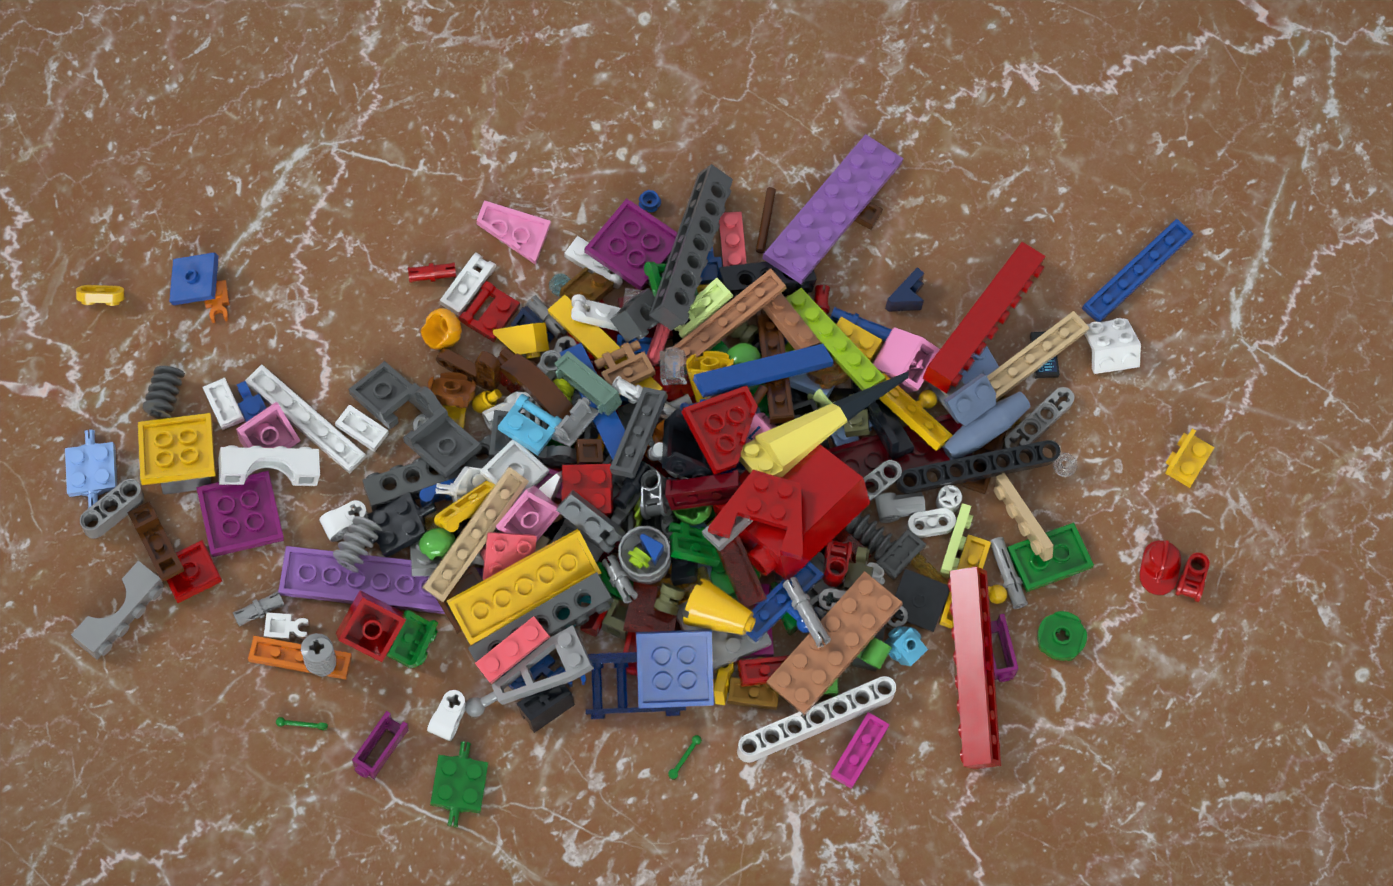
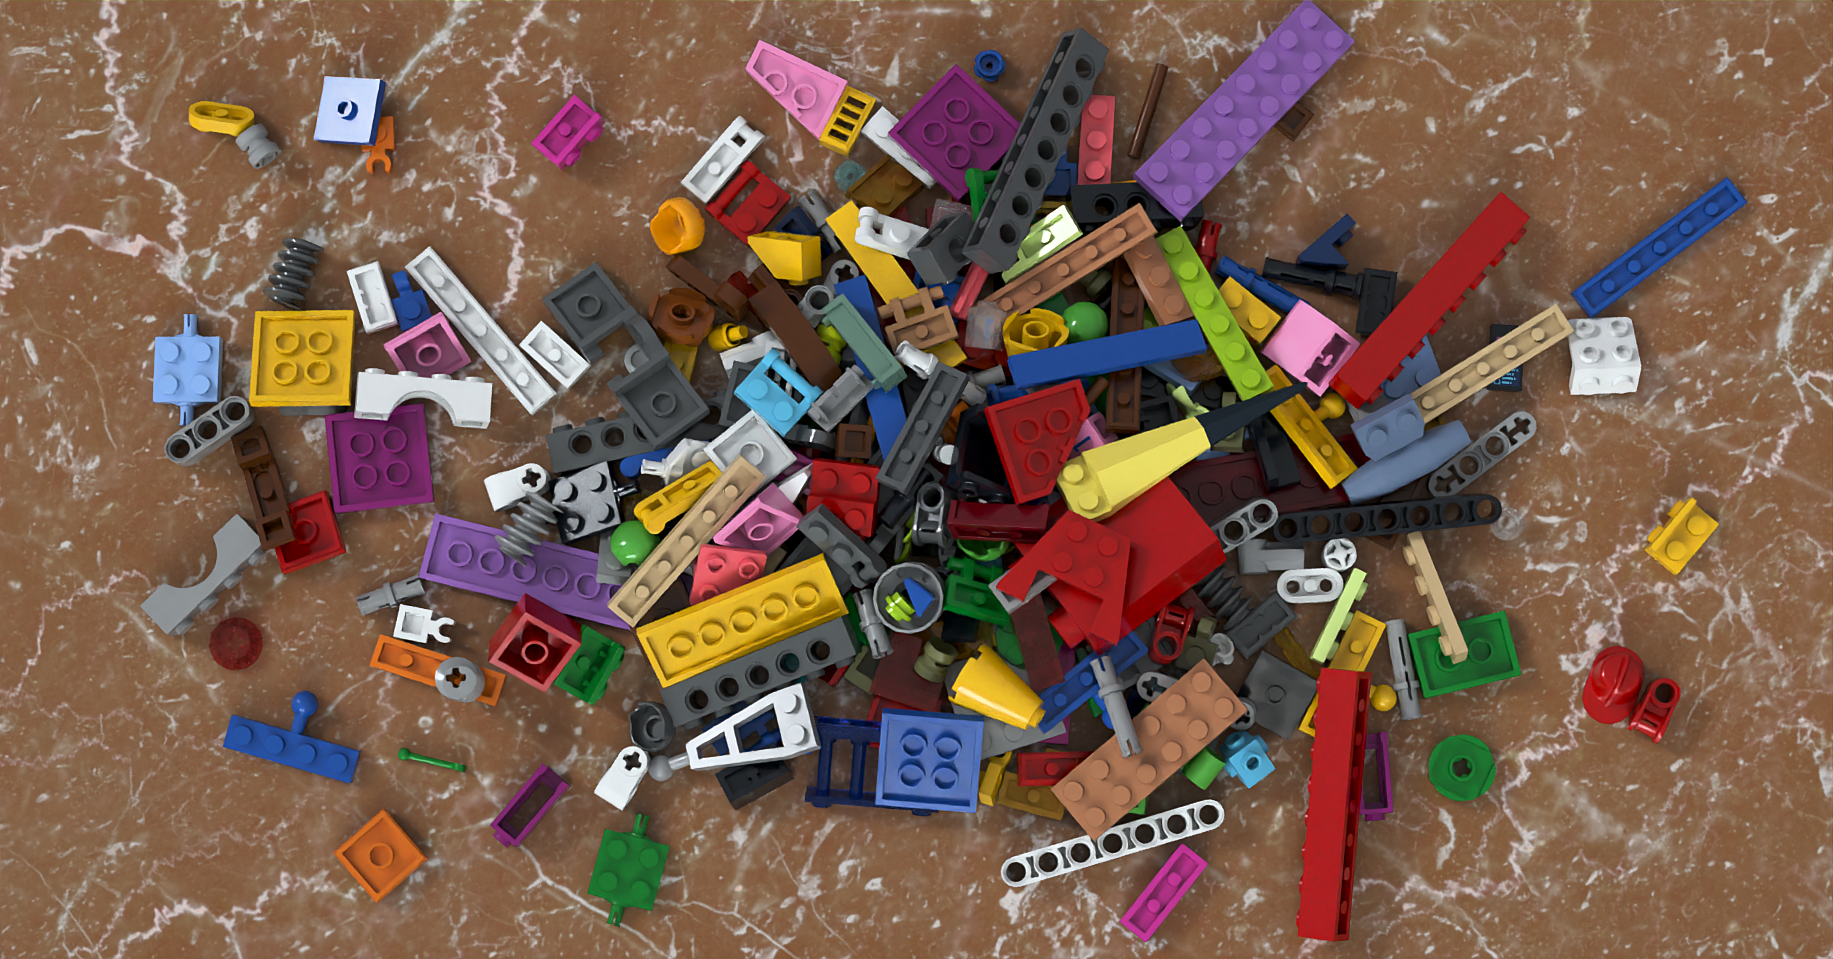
camera: 15 degrees right, 15 degrees up
red pin [408,262,456,283] -> none
coral plate [475,616,550,684] -> none
green hinge [668,735,702,780] -> none
none -> clear red gear [209,617,263,670]
none -> blue plate [223,691,361,783]
none -> light grey wheel [235,123,281,169]
none -> orange plate [333,808,429,903]
none -> dark pink bracket [531,95,605,171]
none -> dark grey hair [628,701,676,752]
none -> yellow slope [819,85,877,158]
none -> black pin [1262,257,1364,302]
none -> black plate [1355,268,1398,336]

